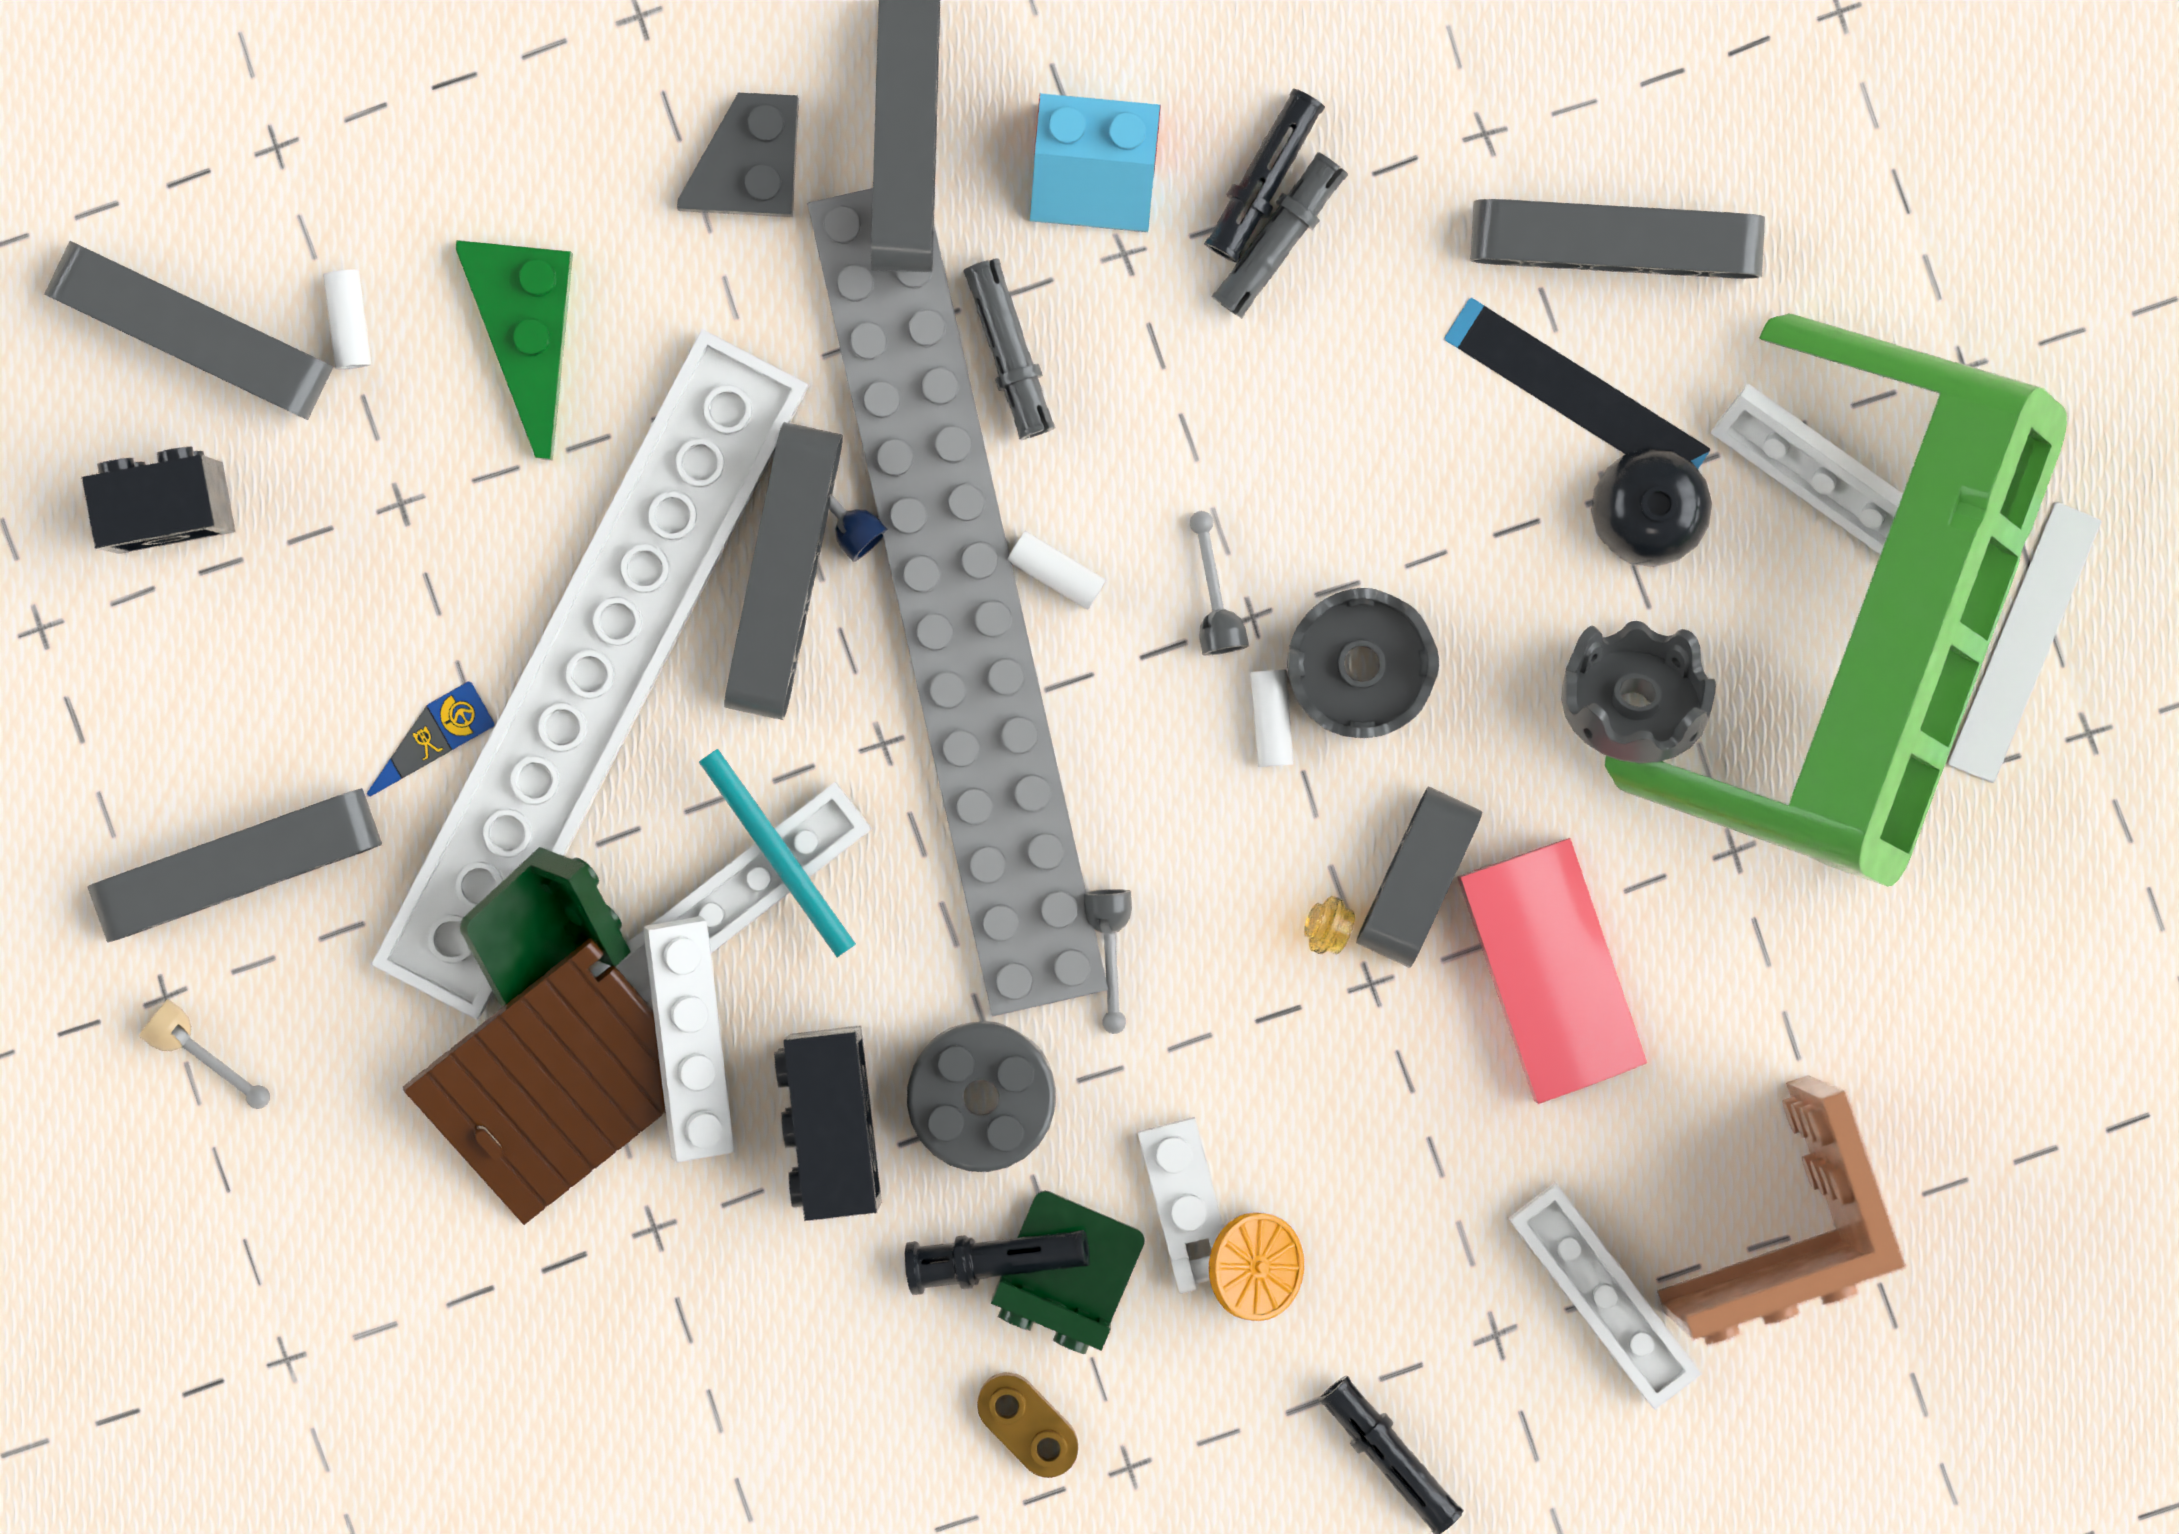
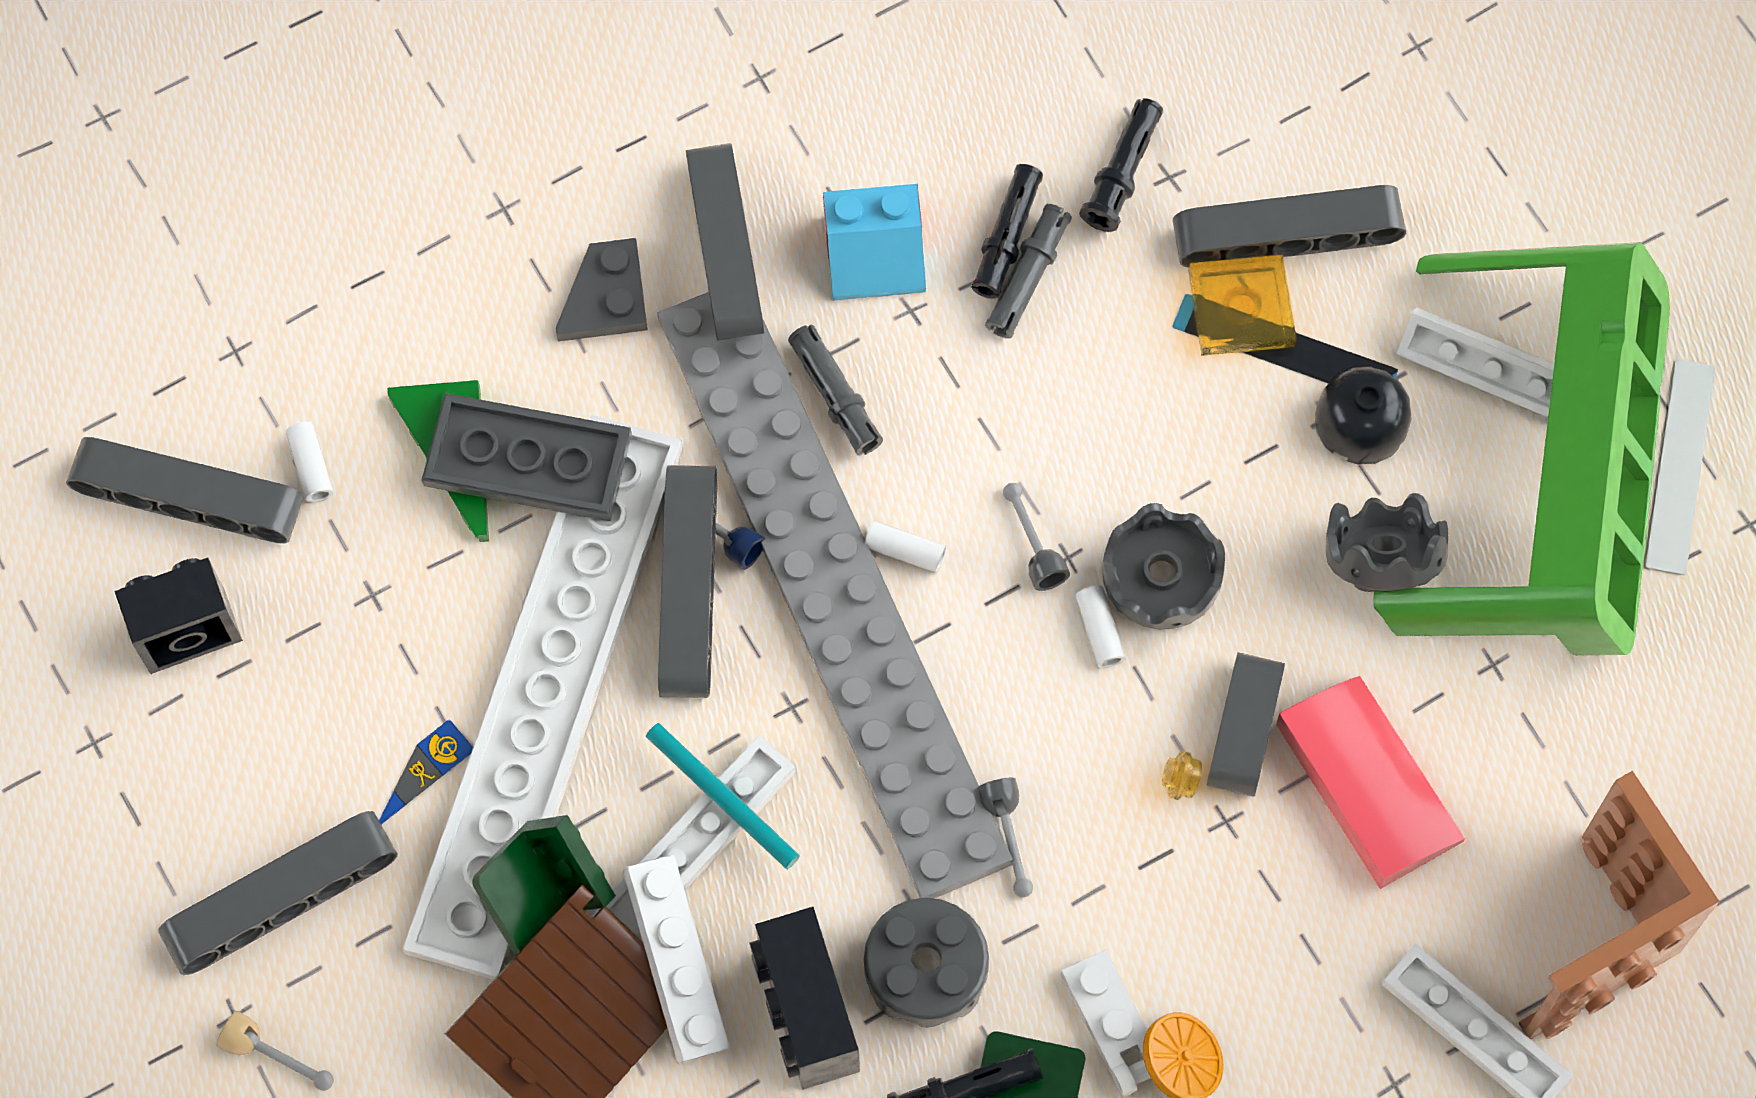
camera: 10 degrees left, 20 degrees down
none -> dark grey tile [421,393,632,521]
none -> black pin [1079,98,1164,232]
none -> clear yellow tile [1188,255,1297,356]

